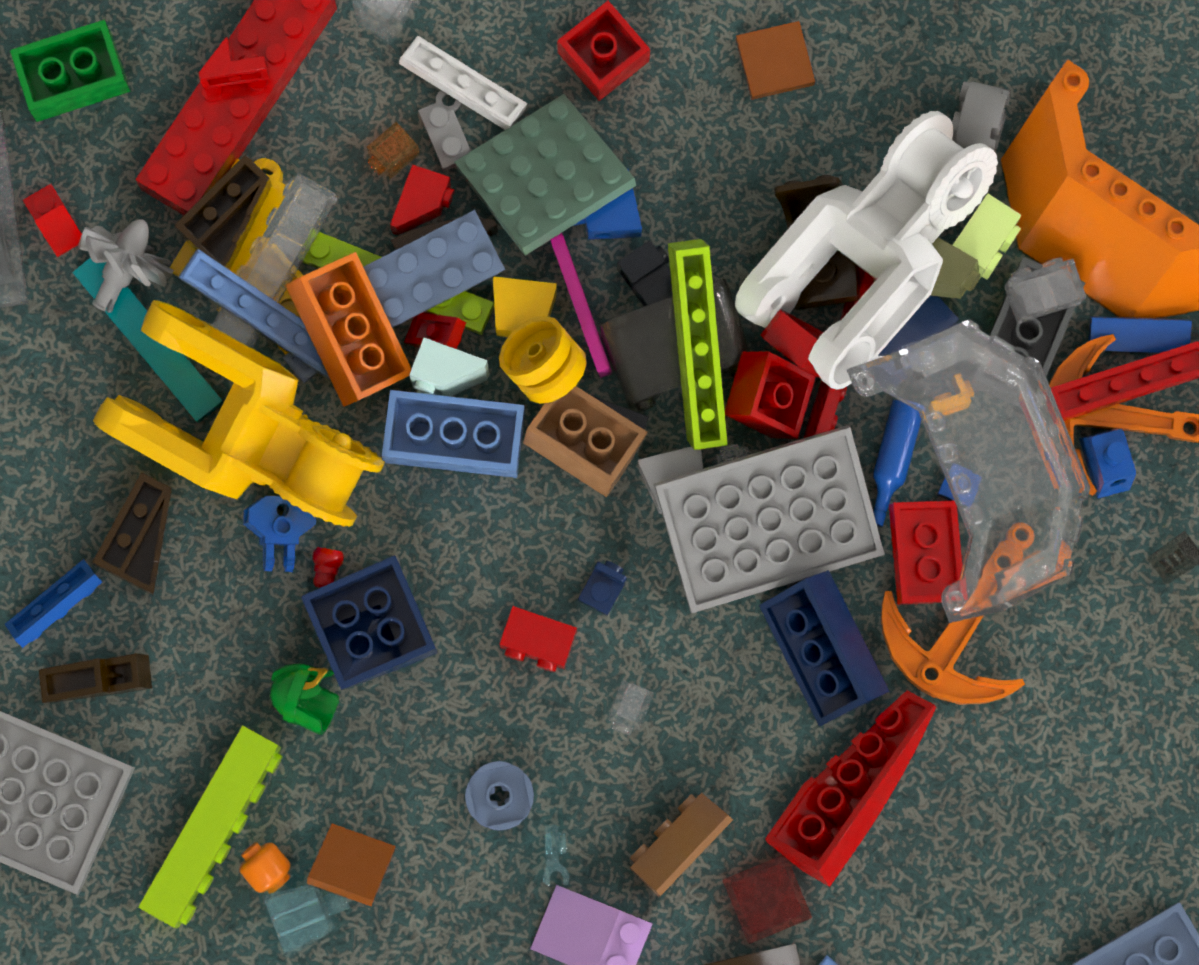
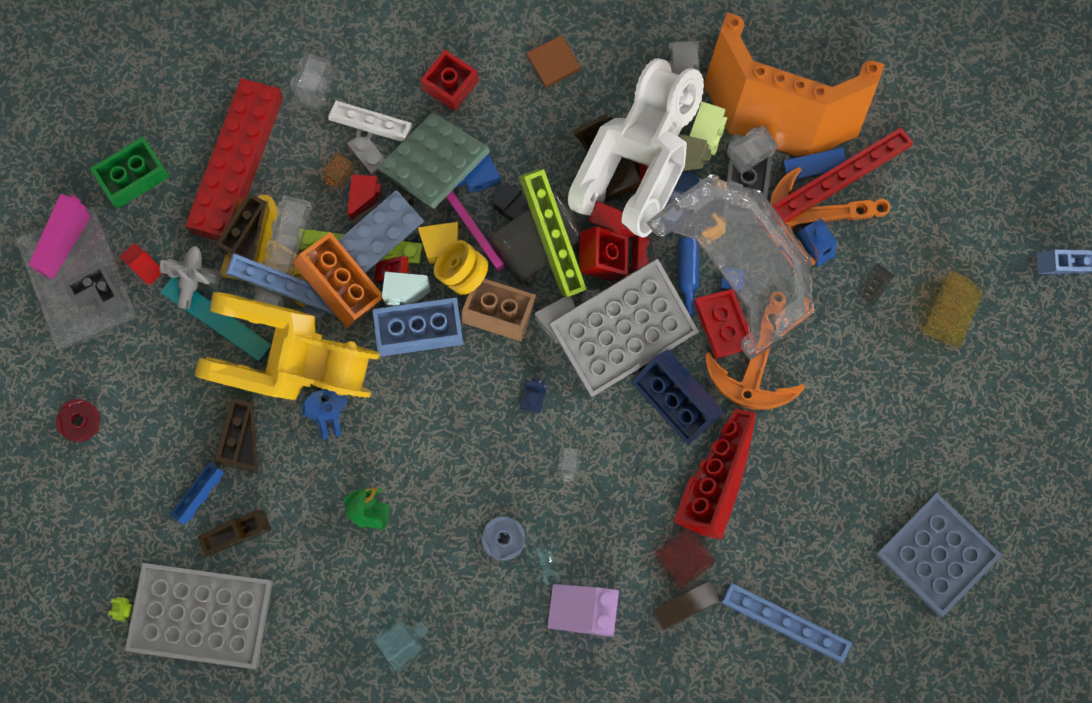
camera: 10 degrees left, 5 degrees down
lime brick [138,725,283,928] -> none
red slope [199,37,270,89] -> none
orange head [239,842,291,894] -> none
dark blue slope [301,555,438,690] -> none
dark orange tile [307,823,396,907] -> none
red piece [312,547,344,588] -> none
red brick [499,606,577,672] -> none
medium nougat slope [629,793,733,897] -> none

